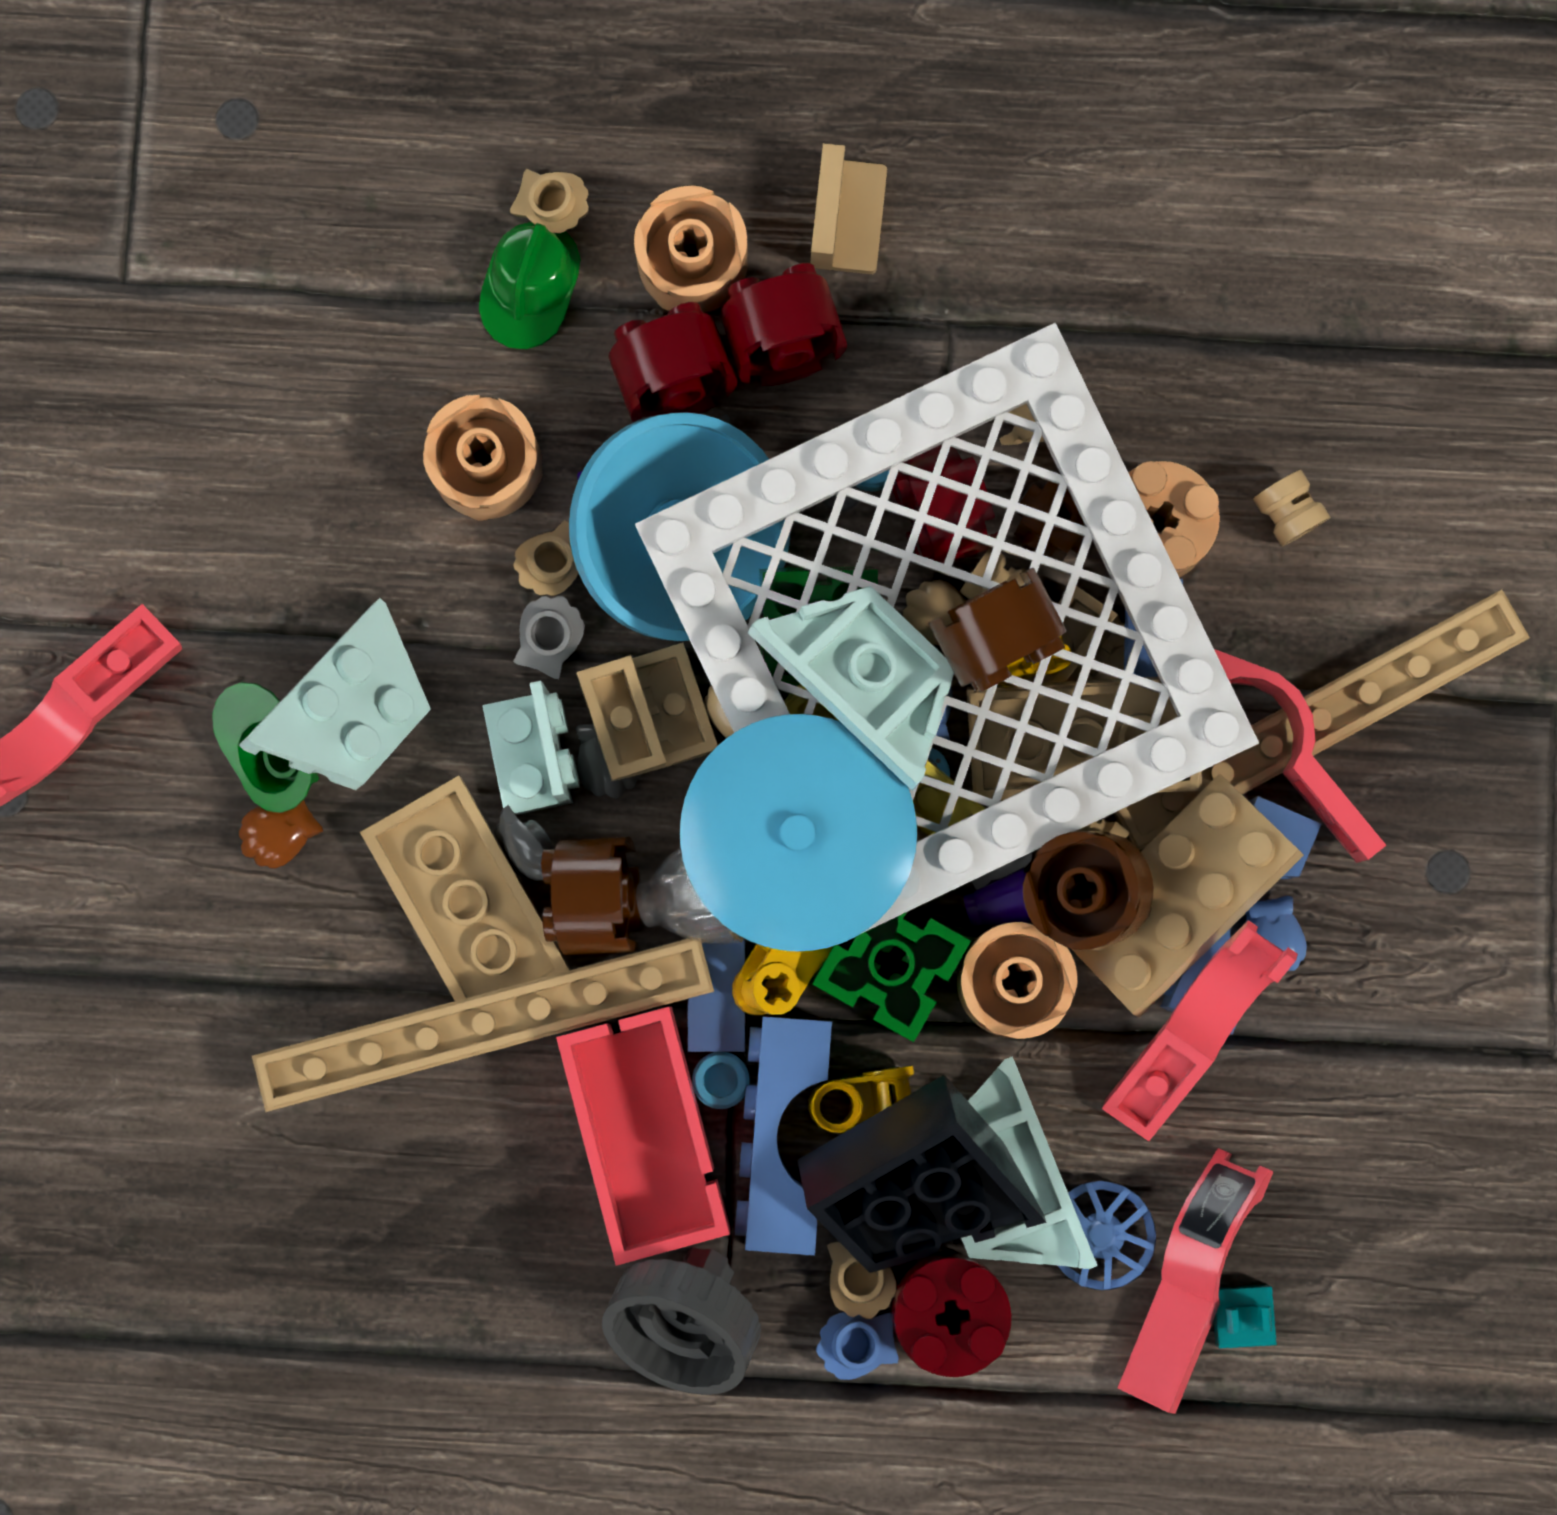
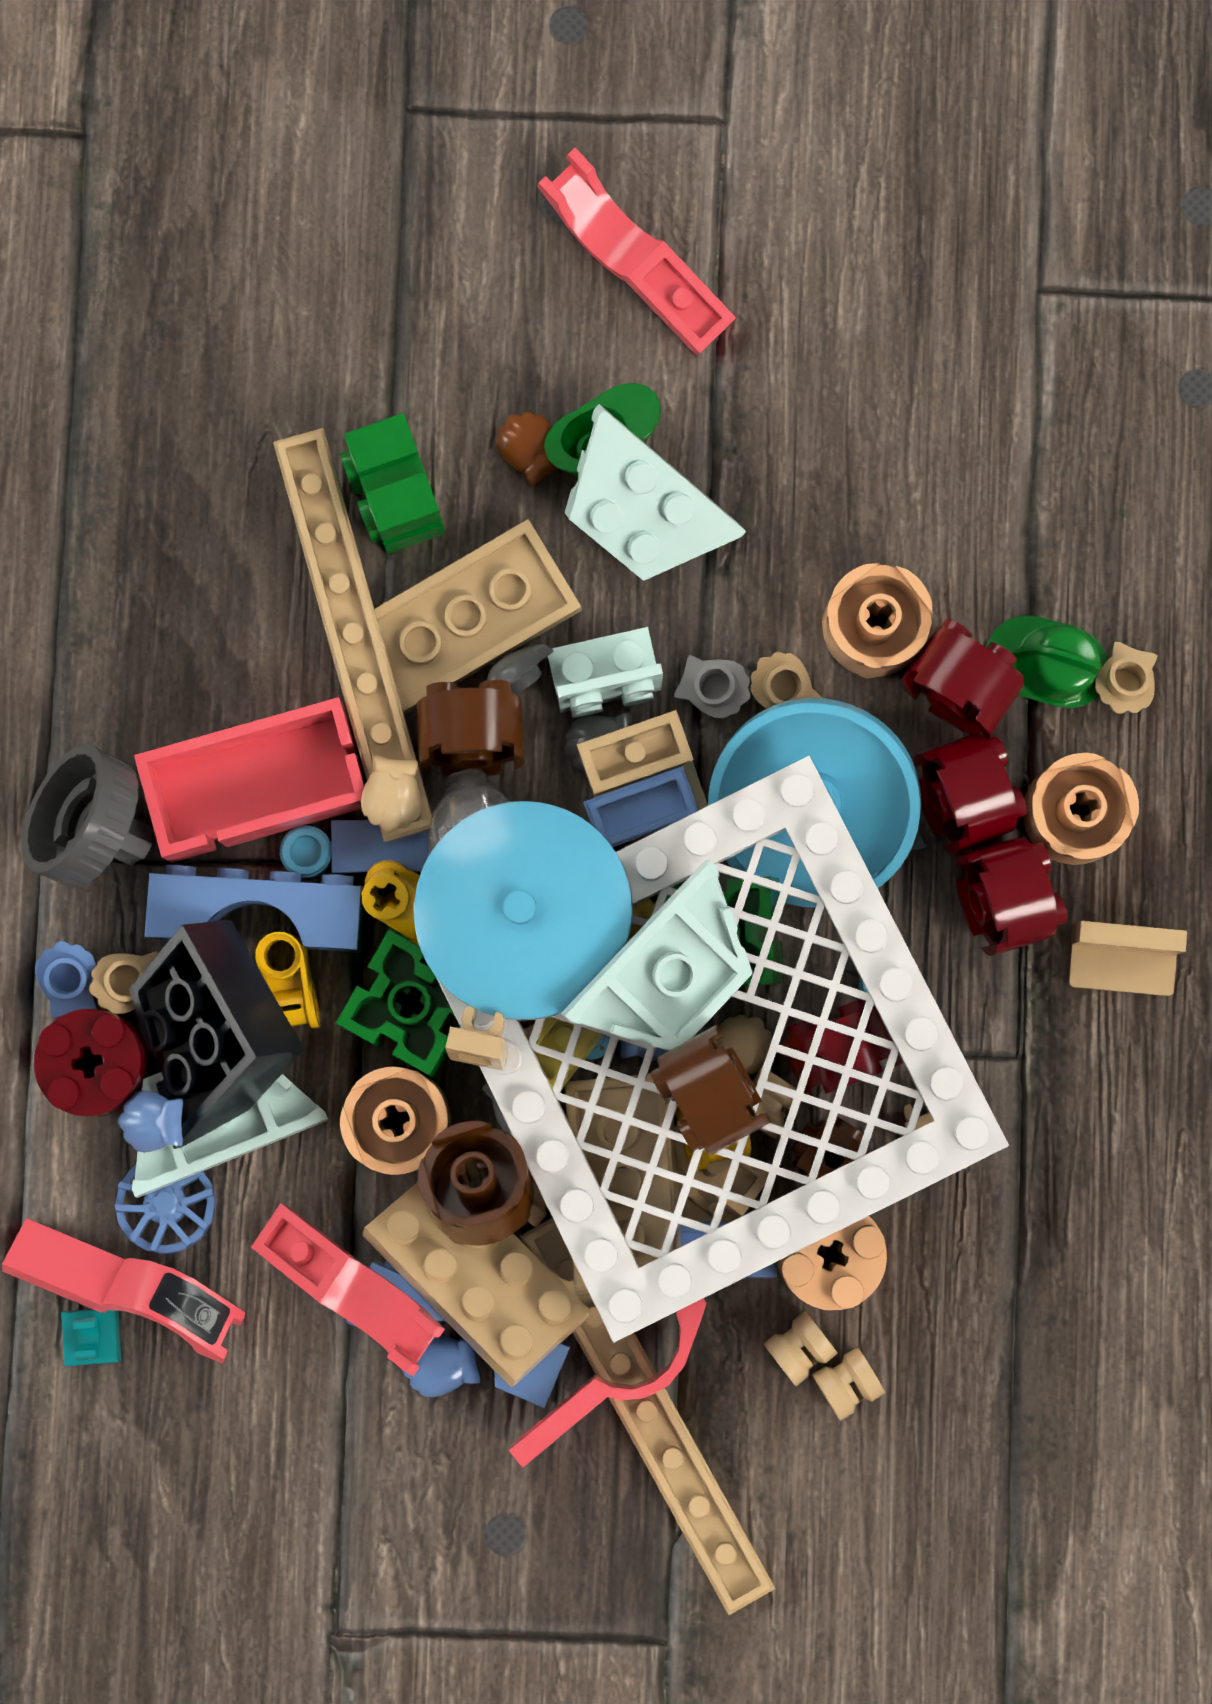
camera: 90 degrees right, 0 degrees up
dark purple cone [964,867,1032,928] -> none
none -> medium blue animal [118,1090,183,1153]
none -> green brick [339,413,446,554]
none -> tan animal [361,755,421,833]
none -> tan tile [445,1006,508,1071]
none -> medium blue tile [583,766,699,847]
none -> tan wheel [763,1311,838,1386]
none -> dark red brick [900,619,1024,739]

